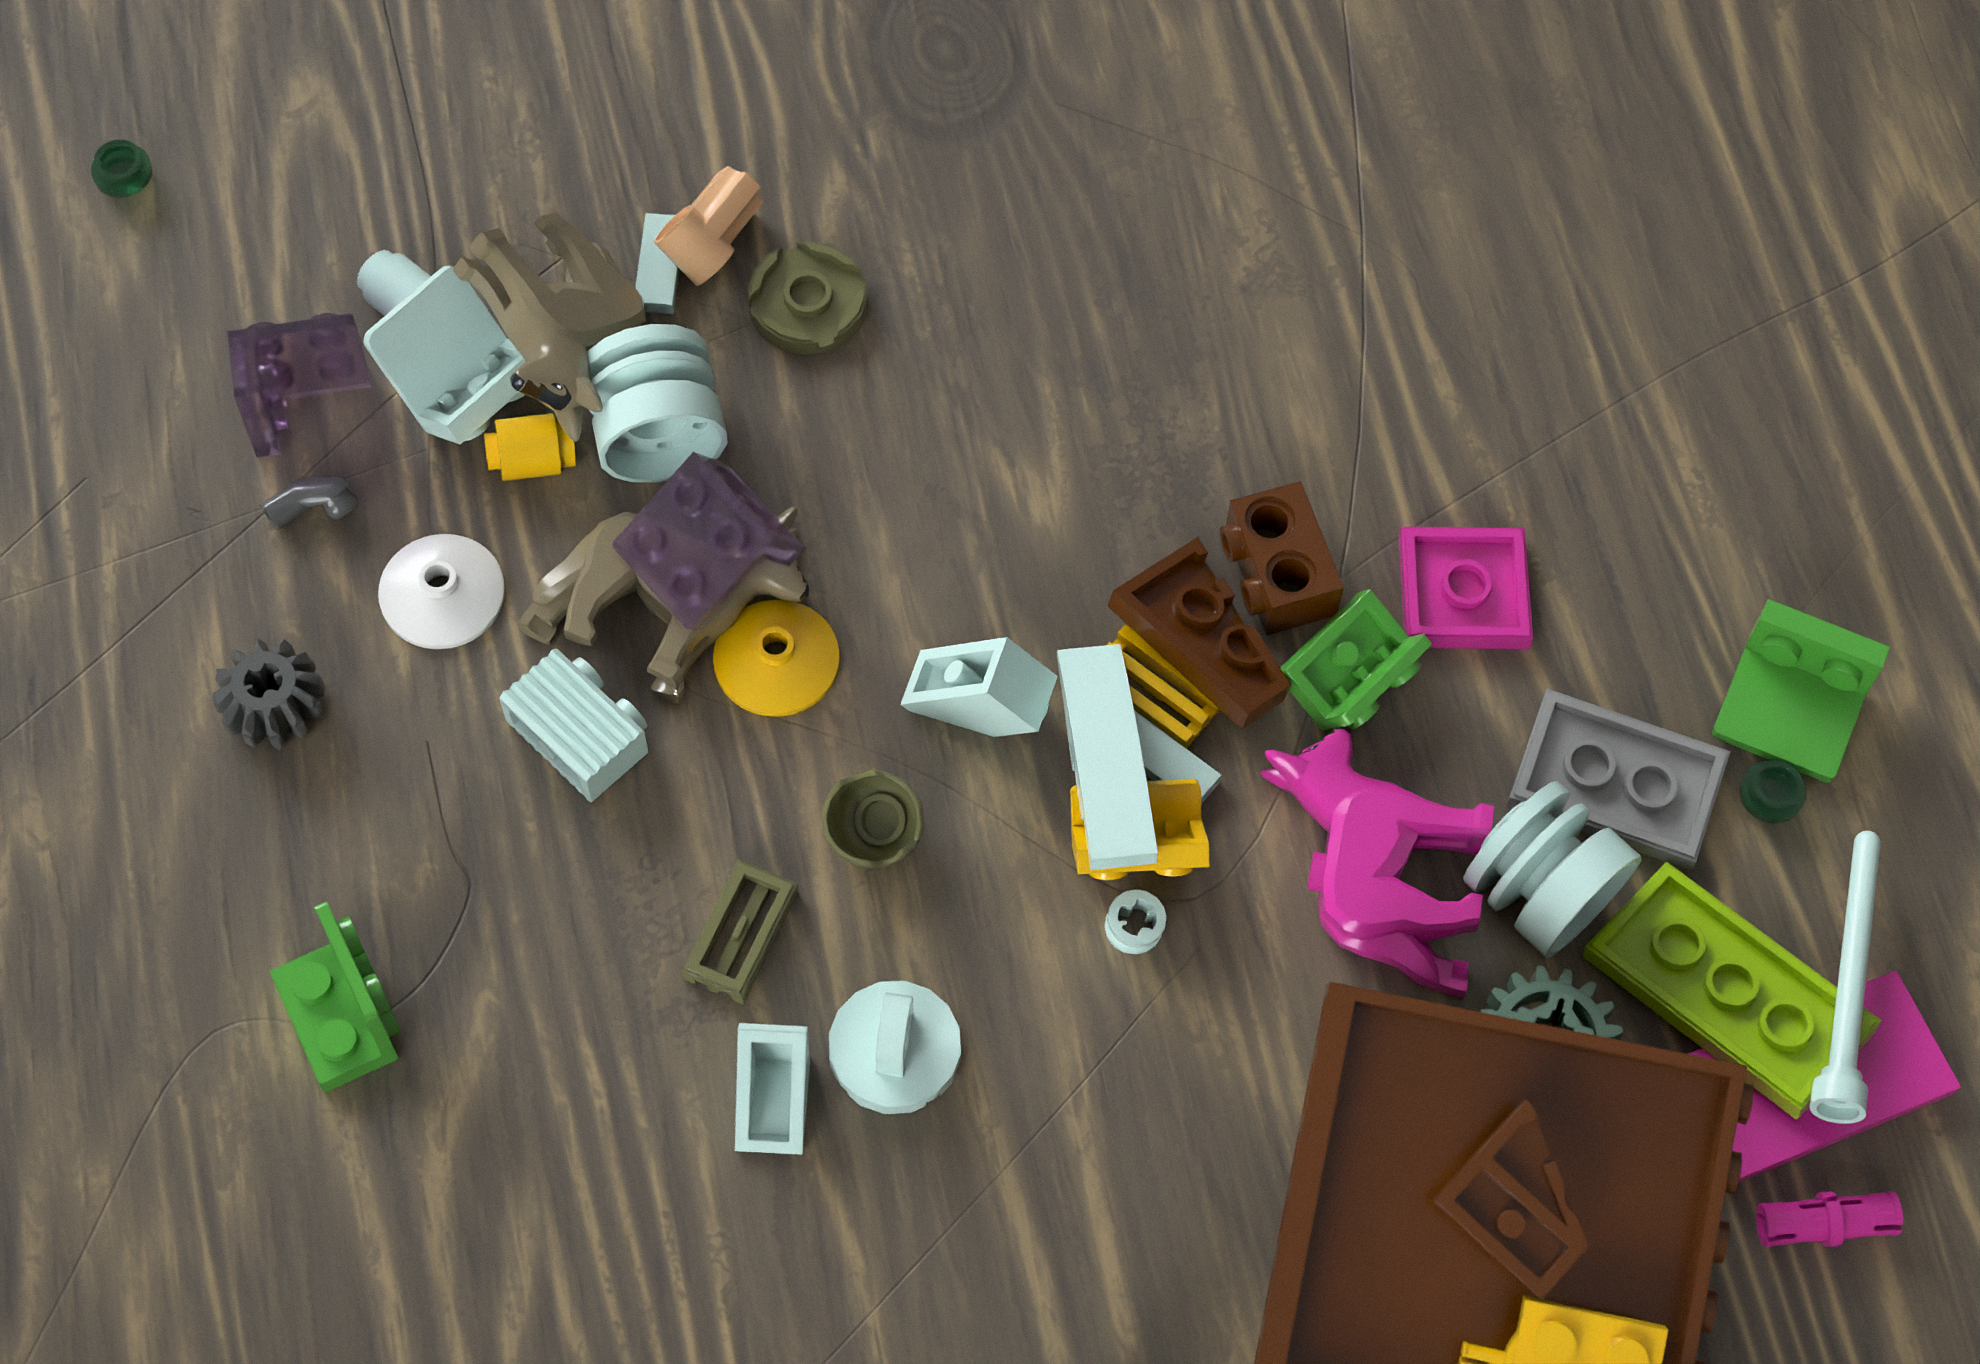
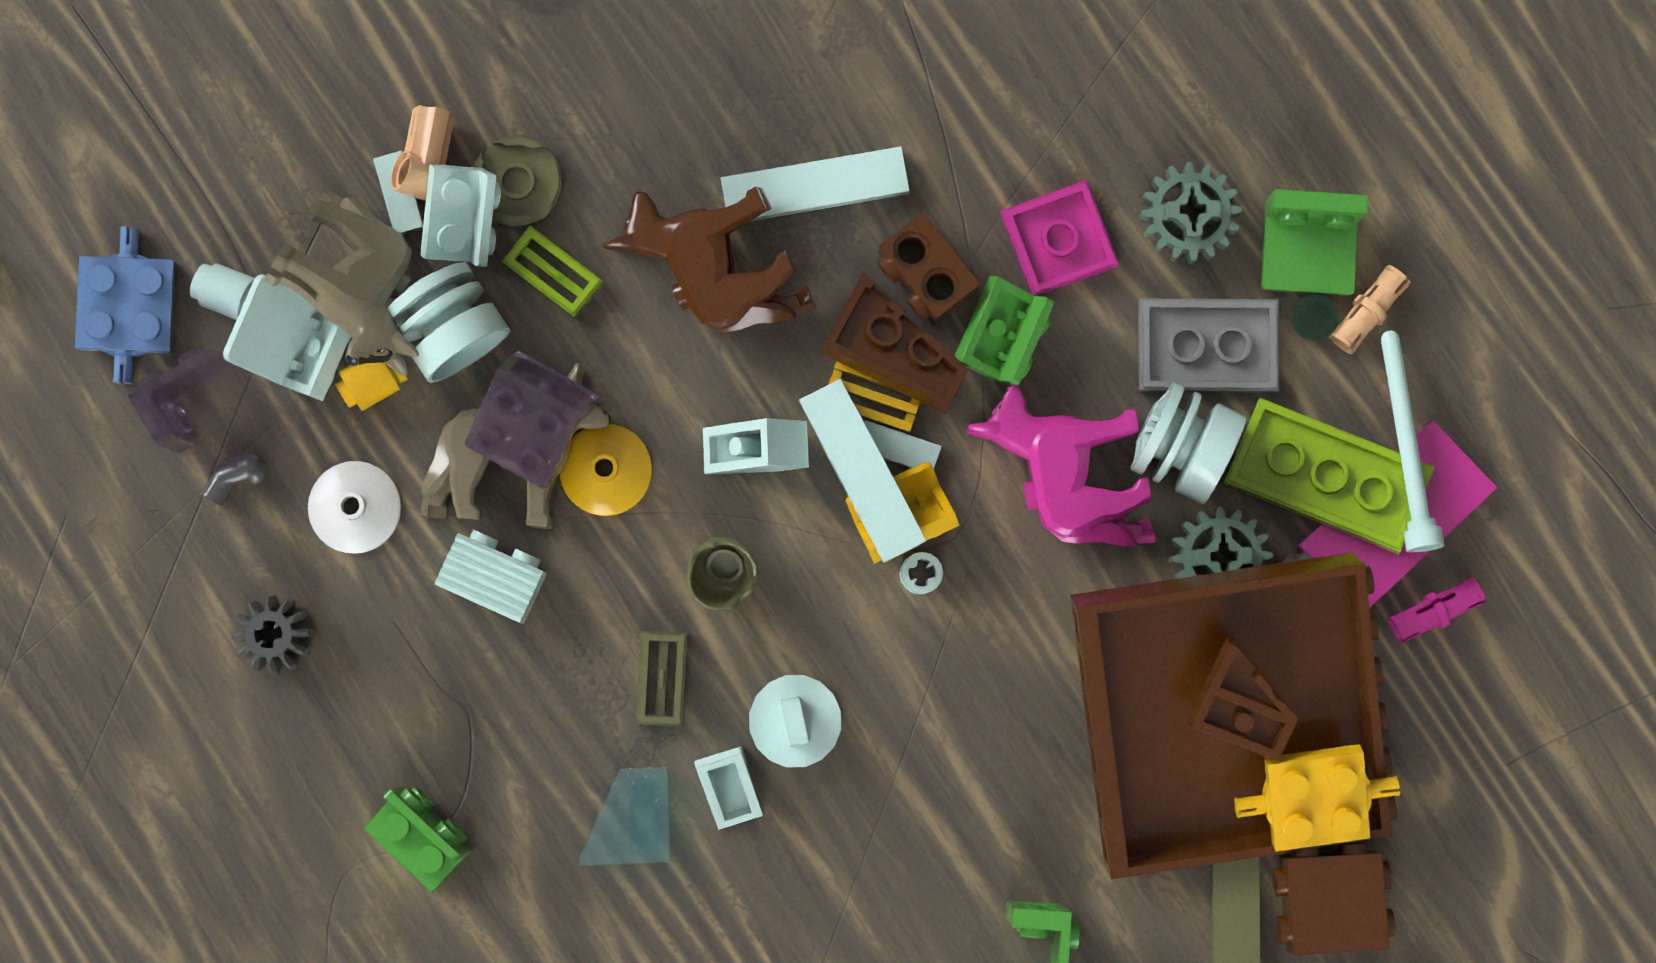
camera: 20 degrees left, 20 degrees up
none -> medium blue plate [75,226,176,384]
none -> light aqua bracket [420,164,501,267]
none -> lime tile [502,226,604,319]
none -> clear light blue wing [579,767,671,866]
none -> reddish brown animal [603,187,817,333]
none -> light aqua tile [720,147,909,222]
none -> sand green gear [1139,162,1242,264]
none -> light nougat pin [1329,265,1411,354]

